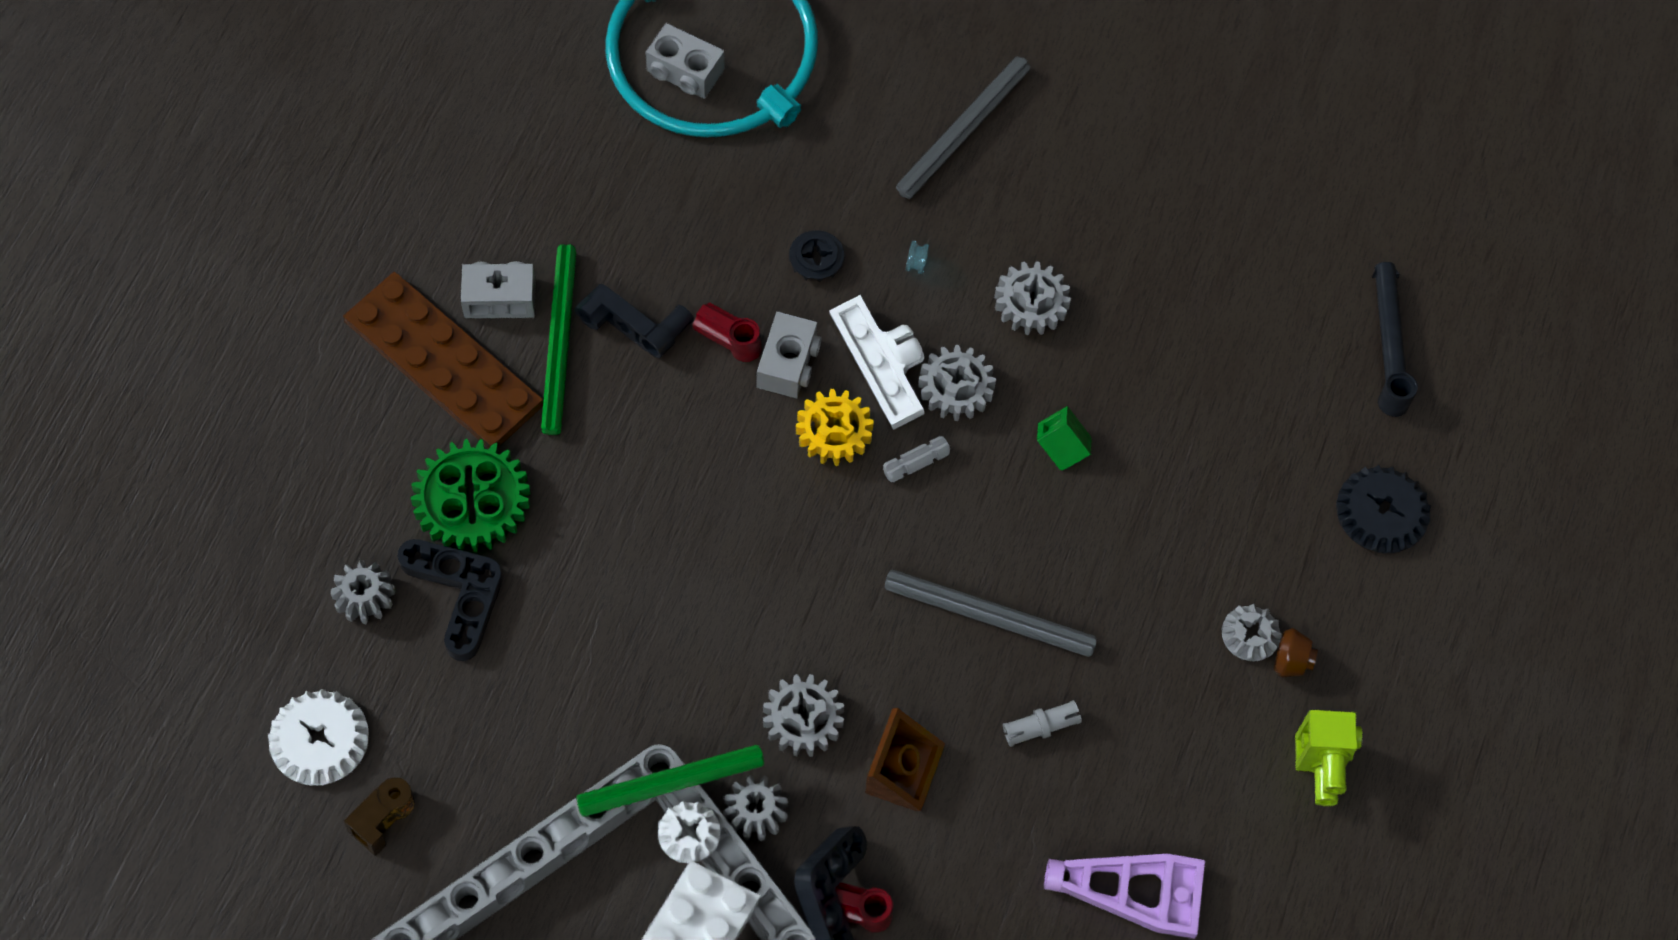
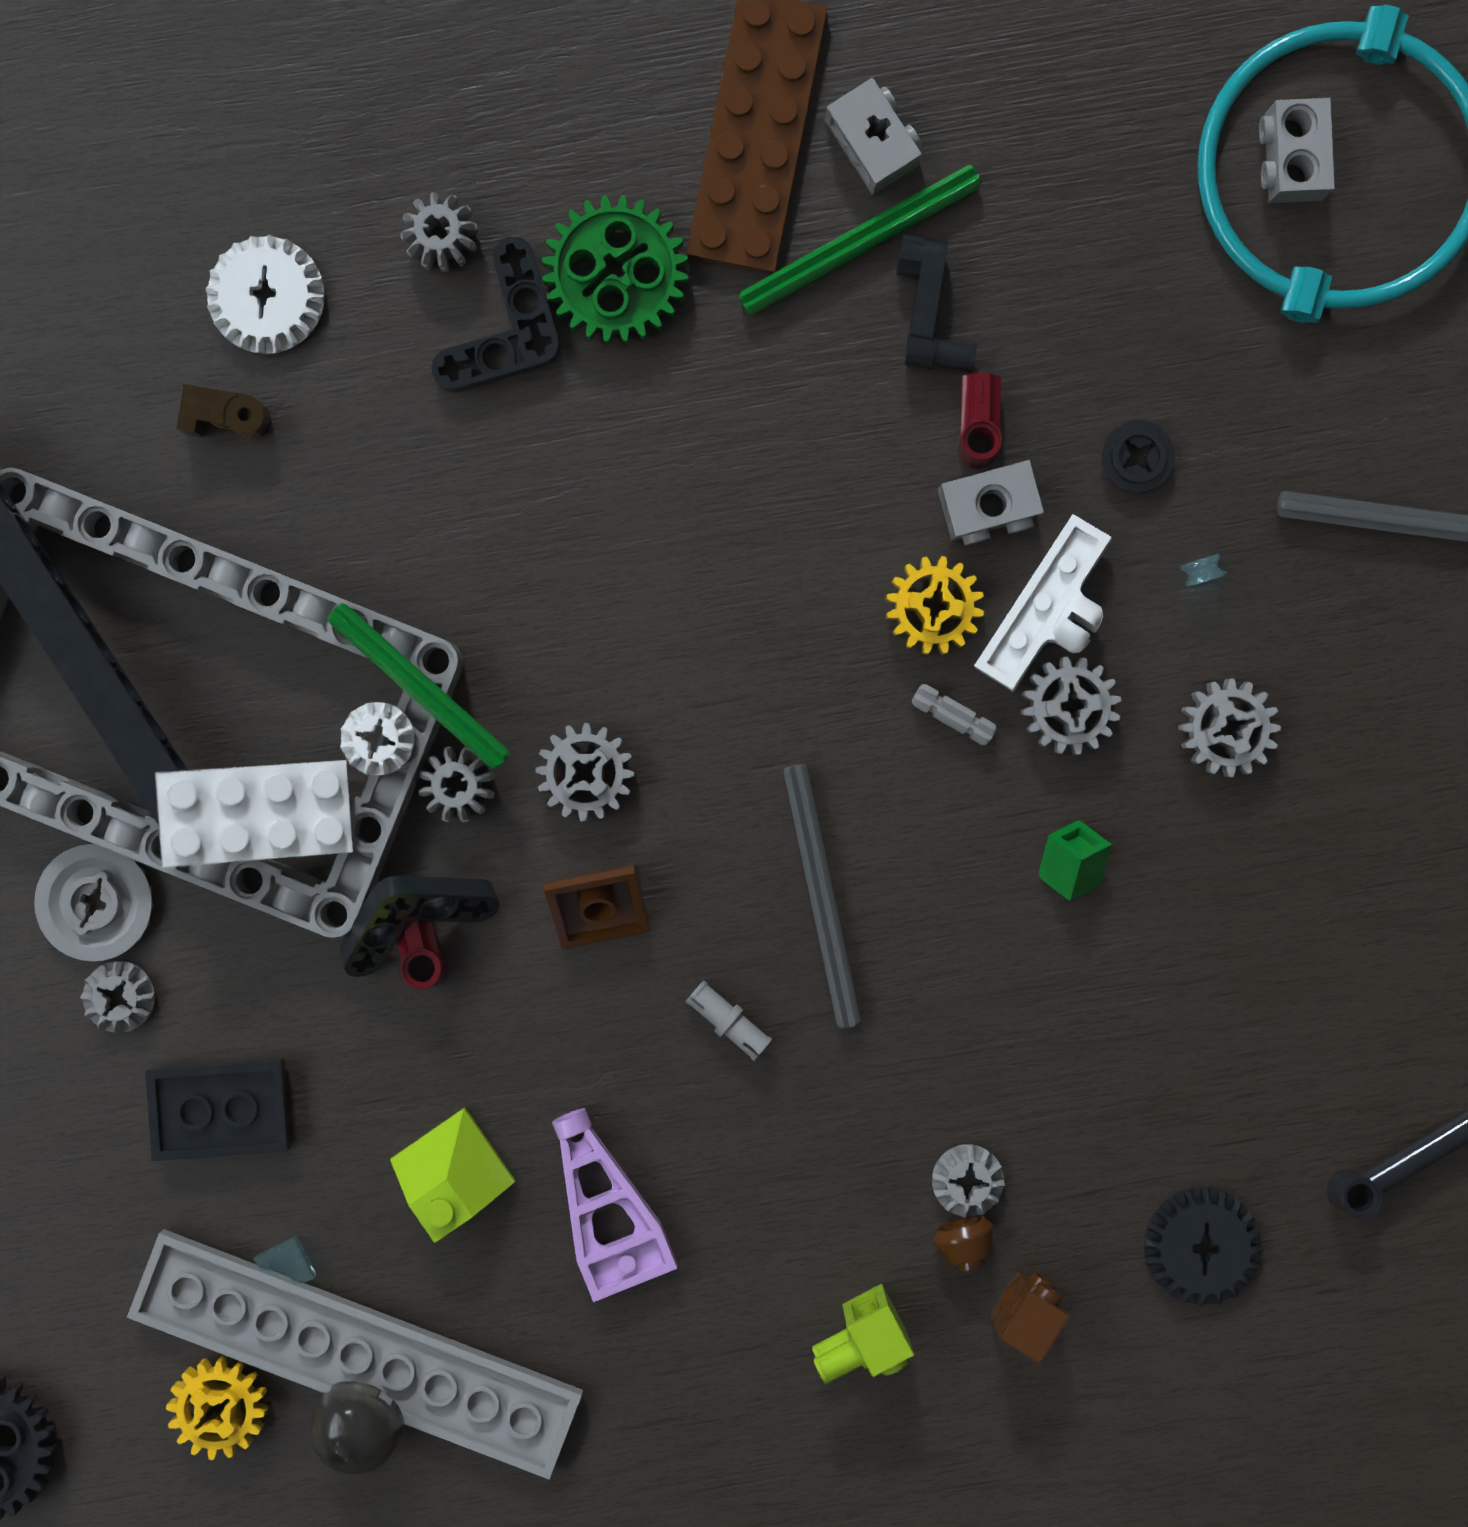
camera: 65 degrees right, 25 degrees up
none -> reddish brown brick [989,1270,1069,1363]

